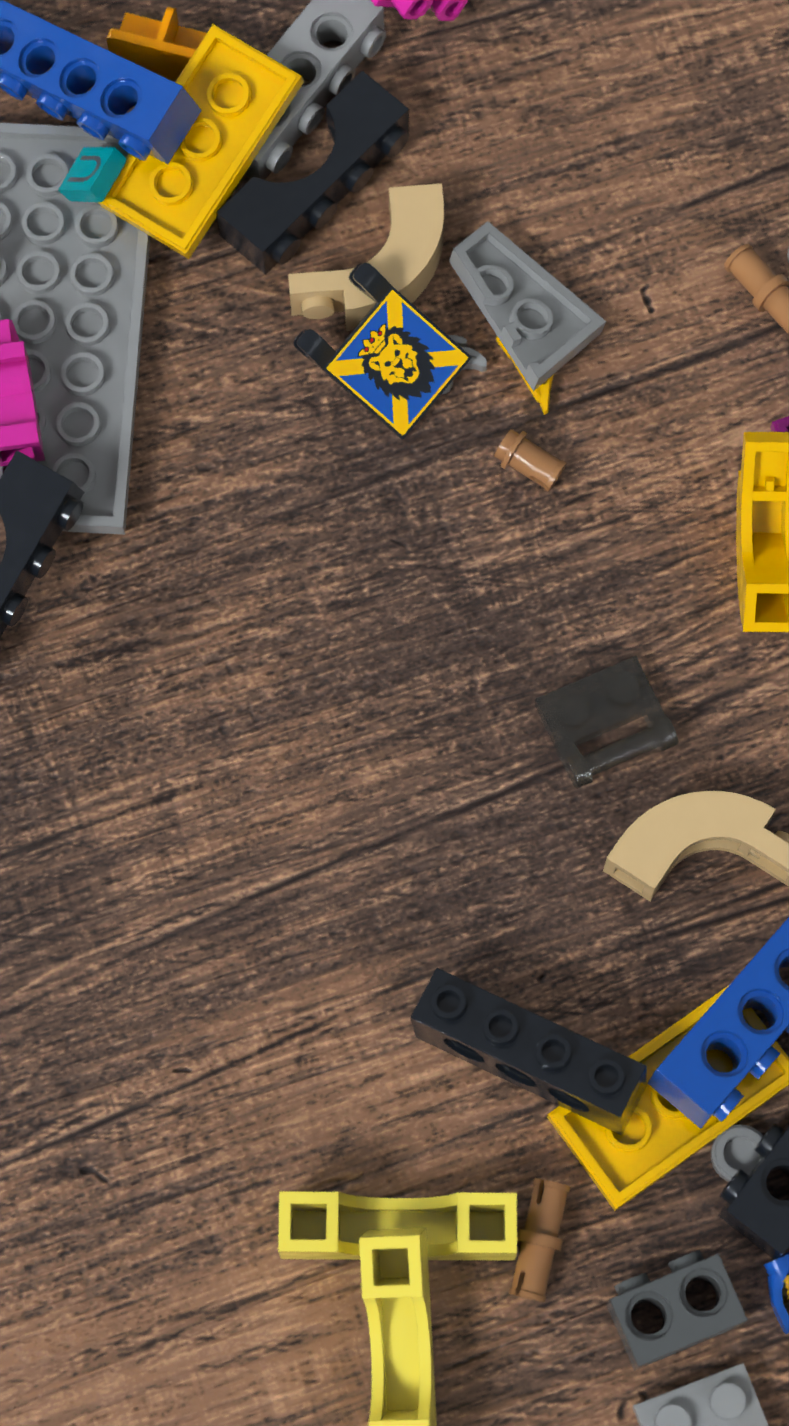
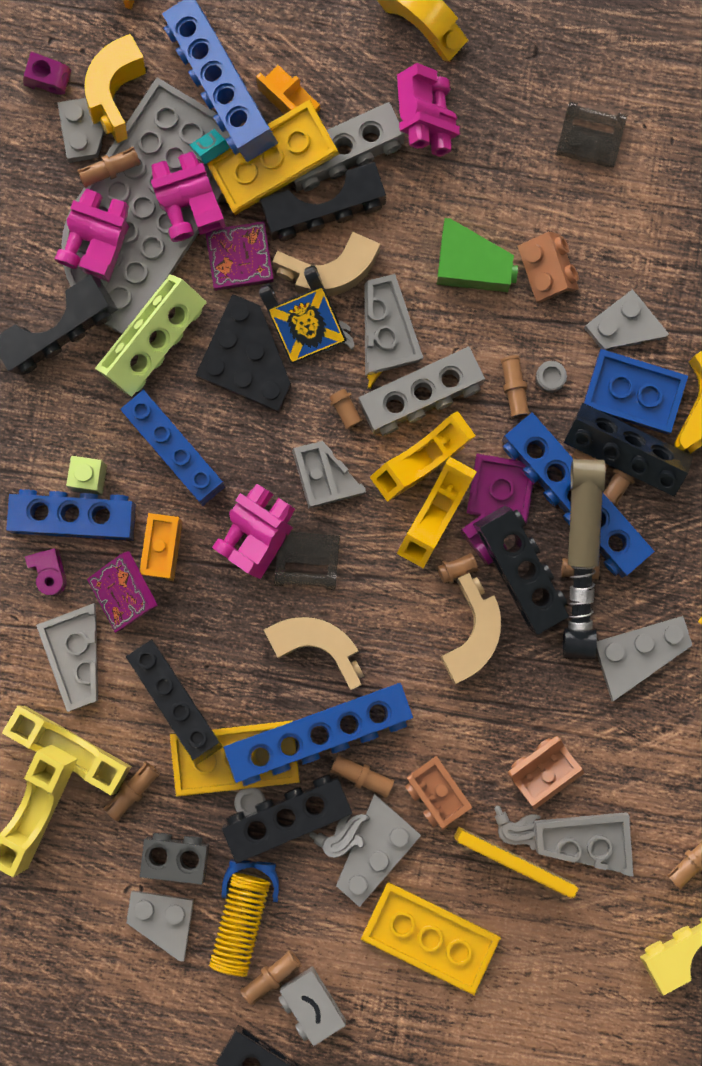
camera: 30 degrees right, 10 degrees up
none -> blue brick [6,489,136,541]
none -> magenta leg [25,548,67,596]
none -> light grey wing [36,603,98,712]
none -> yellowish green brick [66,456,107,495]
none -> magenta tile [87,551,158,633]
none -> yellowish green brick [95,274,207,397]
none -> blue brick [120,389,226,506]
none -> light orange panel [140,513,183,581]
none -> dark pink hips [151,151,226,242]
none -> black plate [196,294,291,413]
none -> magenta tile [206,221,274,291]
none -> dark pink hips [212,484,295,579]
none -> light grey wing [292,441,366,508]
none -> light grey brick [359,346,485,436]
none -> yellow arch [370,411,476,502]
none -> bright green slope [437,218,518,292]
none -> nougat bracket [518,232,579,302]

